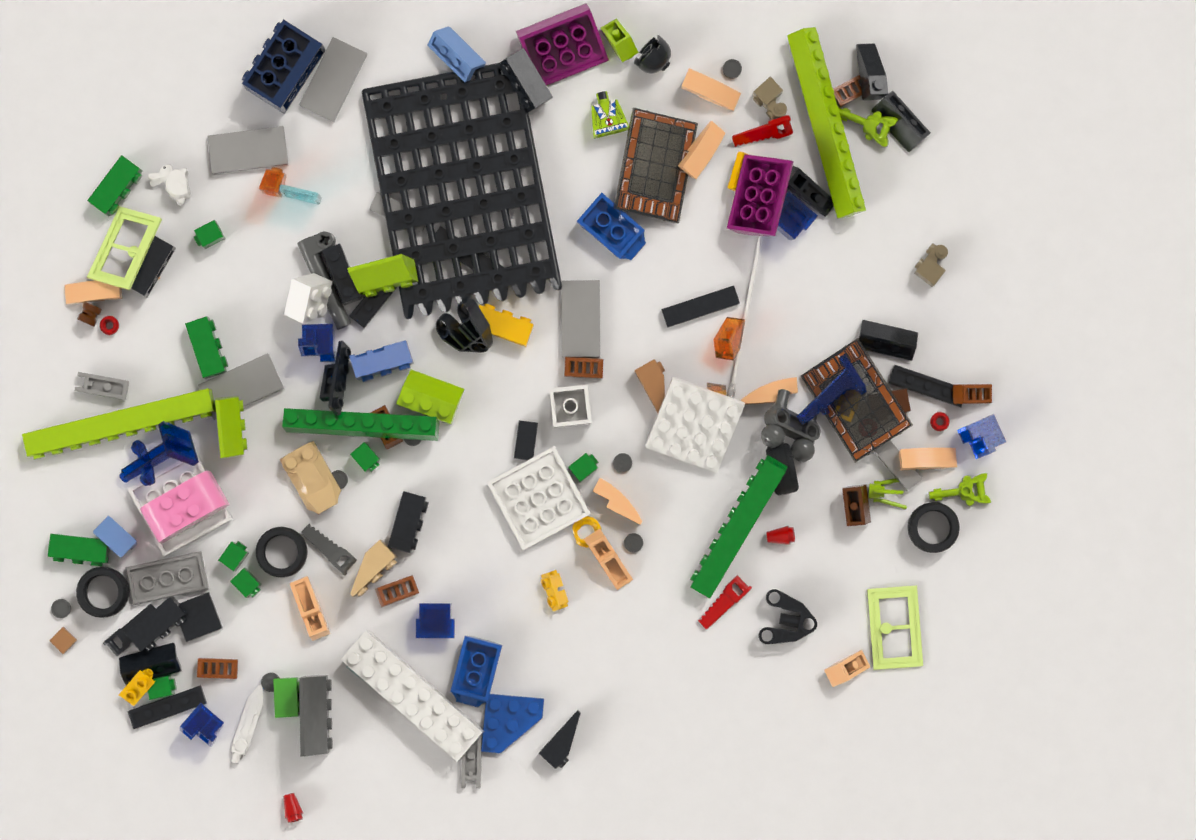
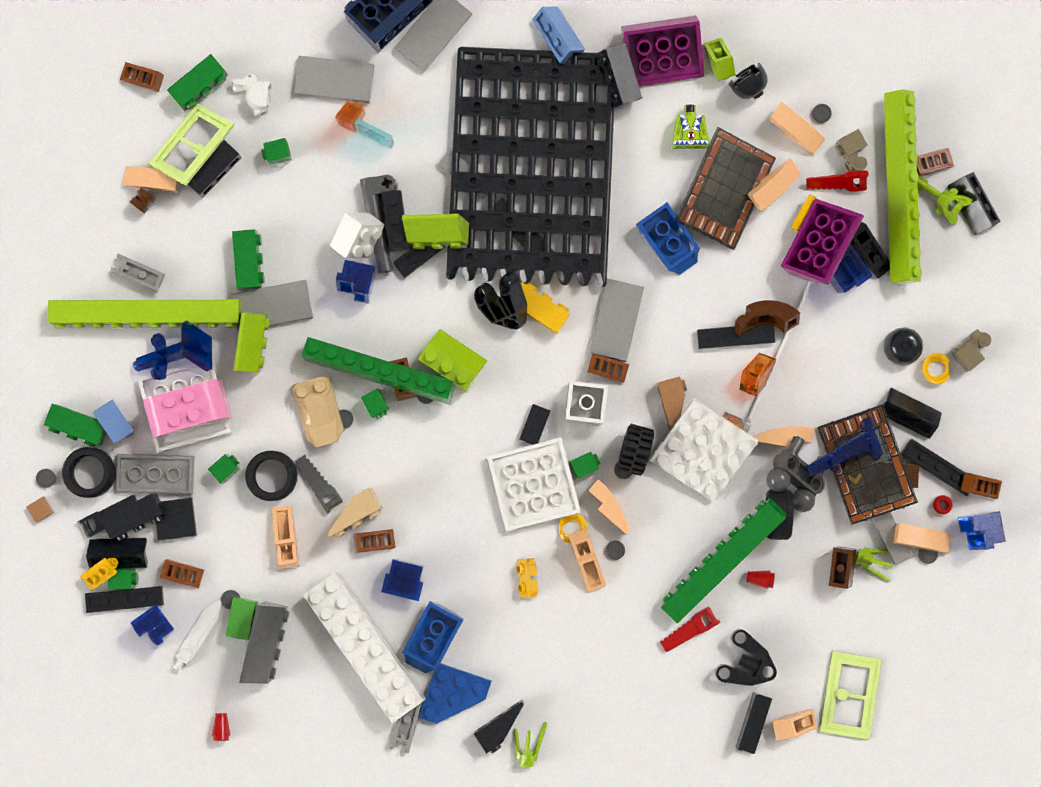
camera: 20 degrees right, 0 degrees up
red plate [100,316,119,335] -> none
green brick [230,568,262,598] -> none
black bracket [319,341,351,416] -> none
wedge [349,340,414,382] -> none
black brick [388,491,429,553] -> none
black slope [856,43,888,100] -> none
black tyre [908,502,960,553] -> none
lime piece [928,473,991,506] -> none
none -> dark orange slope [120,62,164,92]
none -> lime plant [514,722,547,767]
none -> black tyre [617,423,654,476]
none -> reddish brown arch [735,300,800,337]
none -> black panel [735,692,772,754]
none -> black cylinder [884,327,923,365]
none -> dark grey piece [918,549,938,564]
none -> yellow piece [922,352,950,384]

